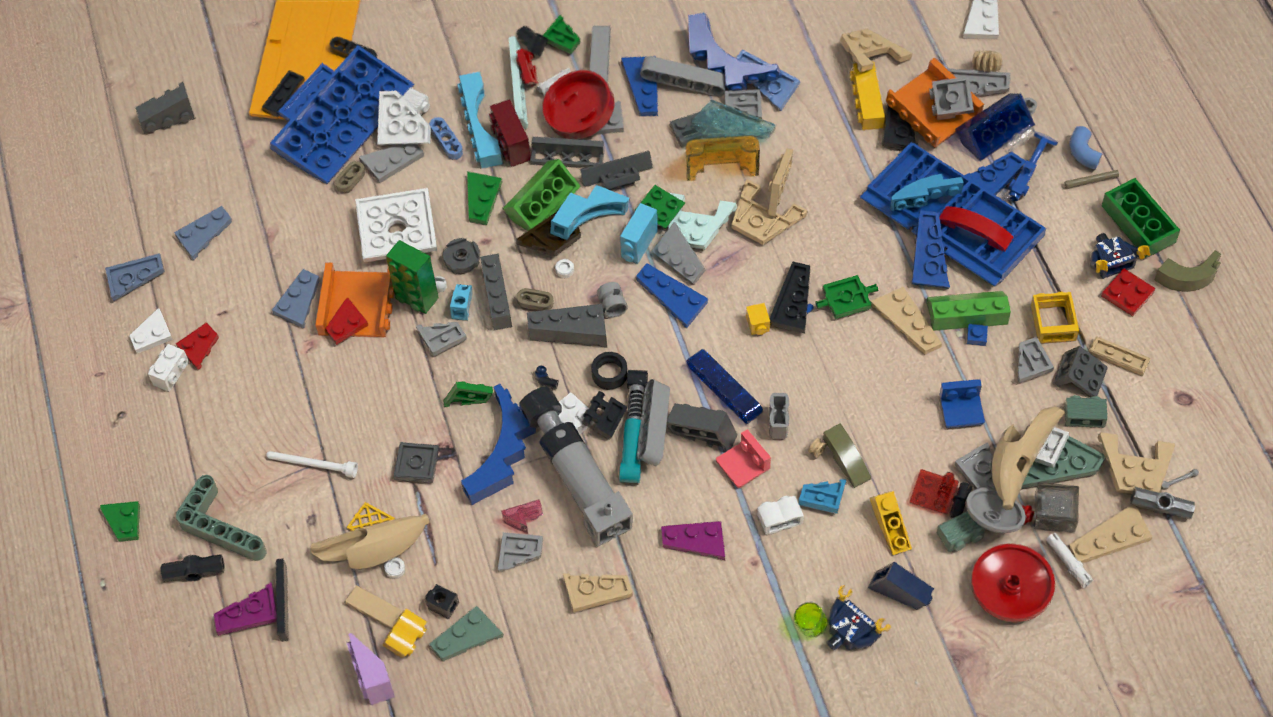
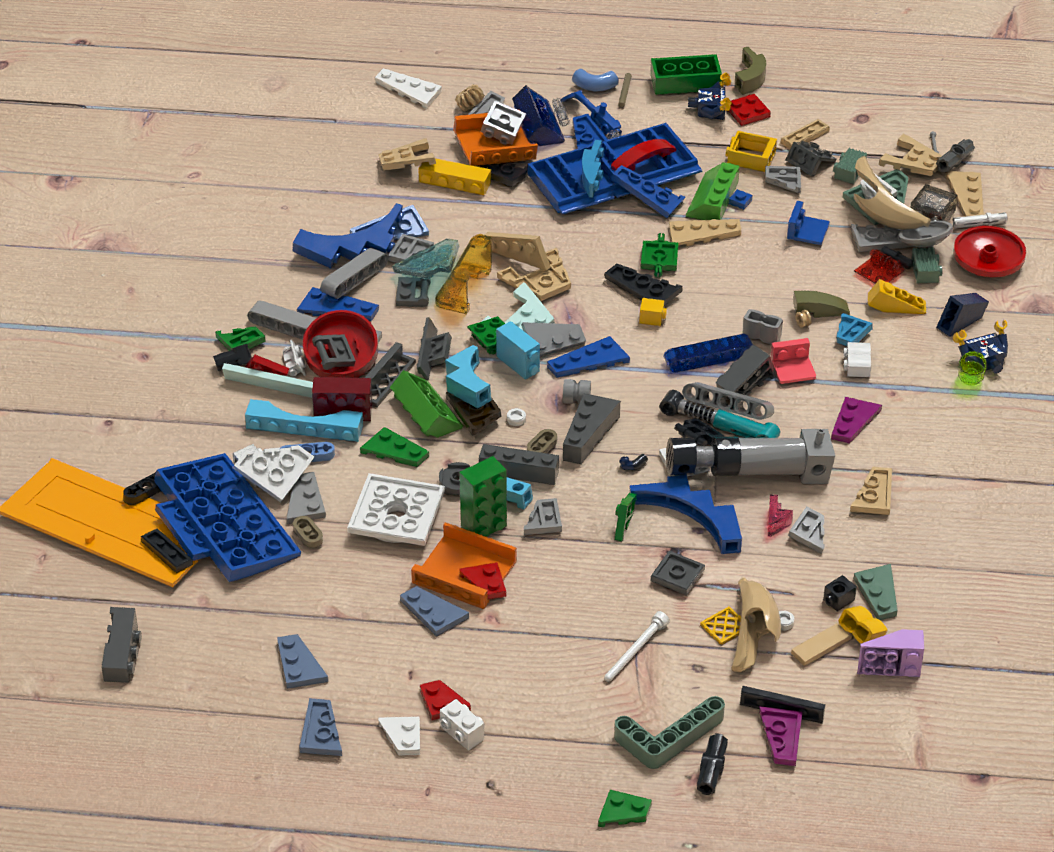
camera: 70 degrees left, 15 degrees down
black tyre [591,352,628,390] -> none
none -> dark grey plate [312,334,356,370]

